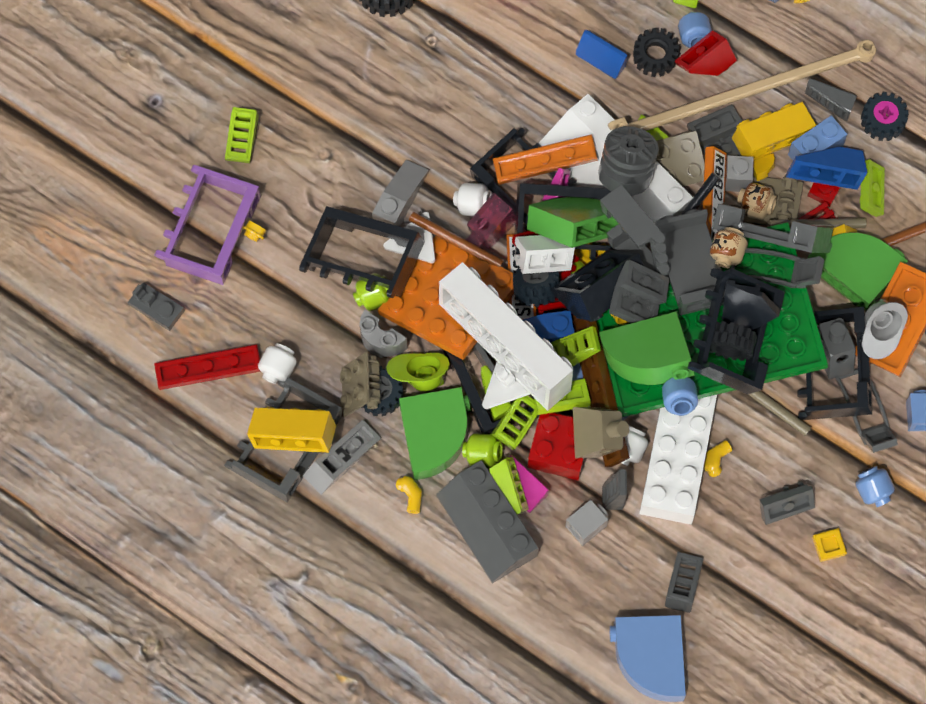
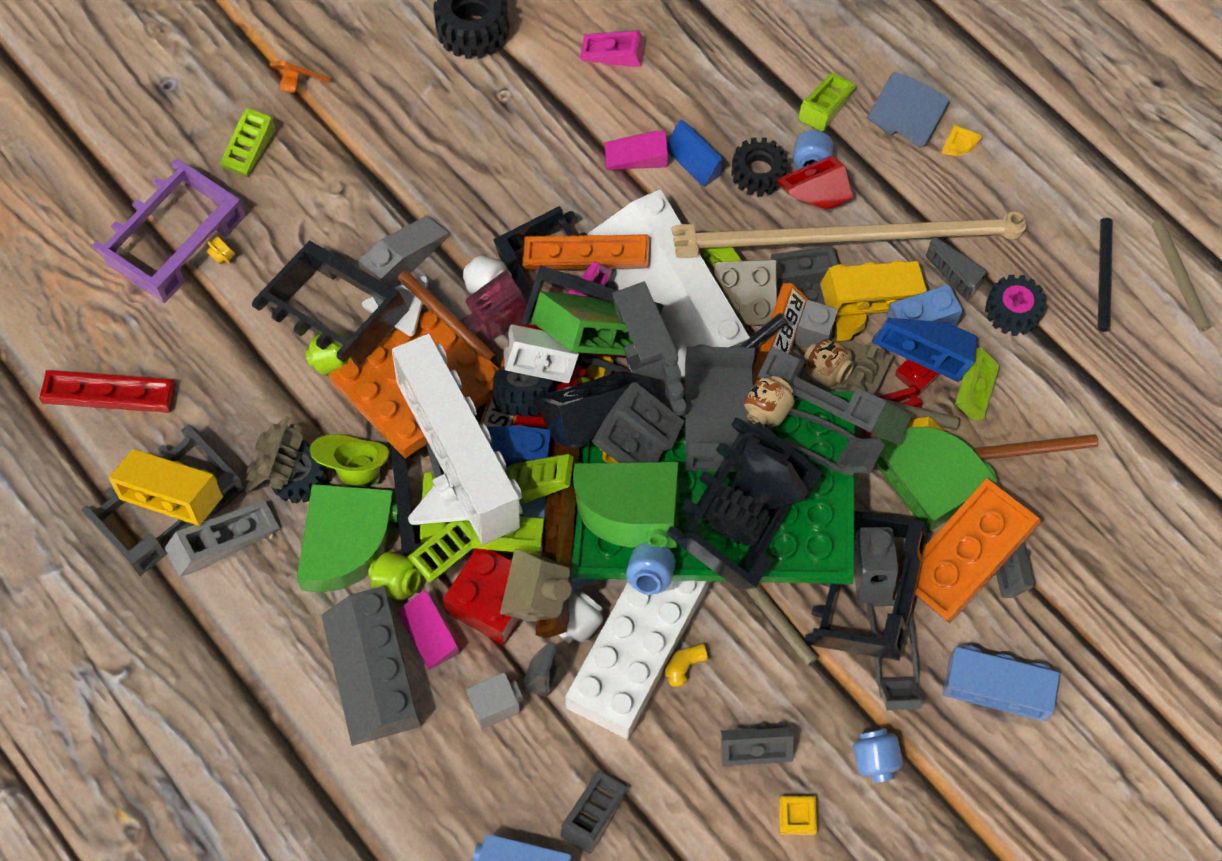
camera: 15 degrees right, 5 degrees down
dark grey plate [127,283,185,331] -> none
white head [258,343,297,384] -> none
light grey cylinder [360,309,407,358] -> none
yellow arm [396,476,422,514] -> none
lime slope [489,457,529,514] -> none
dark grey wheel [598,126,659,196] -> none
light grey piece [862,299,908,359] -> none
none -> orange piece [269,61,331,93]
none -> dark pink slope [605,131,668,170]

